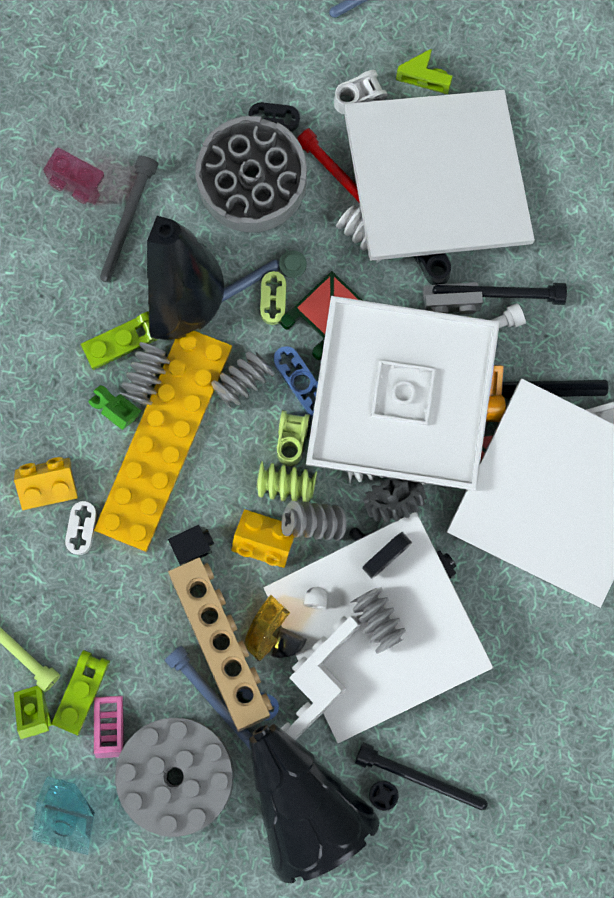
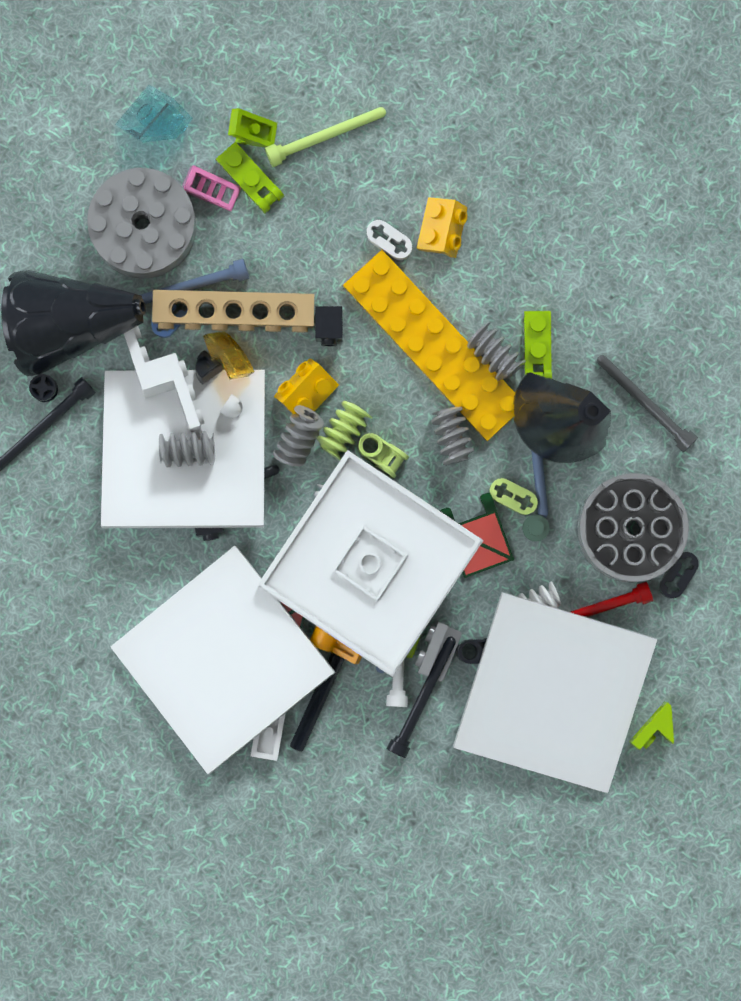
camera: 115 degrees right, 5 degrees up
clear pink bracket [43,148,104,205] -> none
bright green plate [88,385,141,430] -> none
medium blue beam [274,346,318,418] -> none
white piece [334,70,388,114] -> none
black beam [362,532,412,579] -> none
dark grey gear [363,478,427,522] -> none

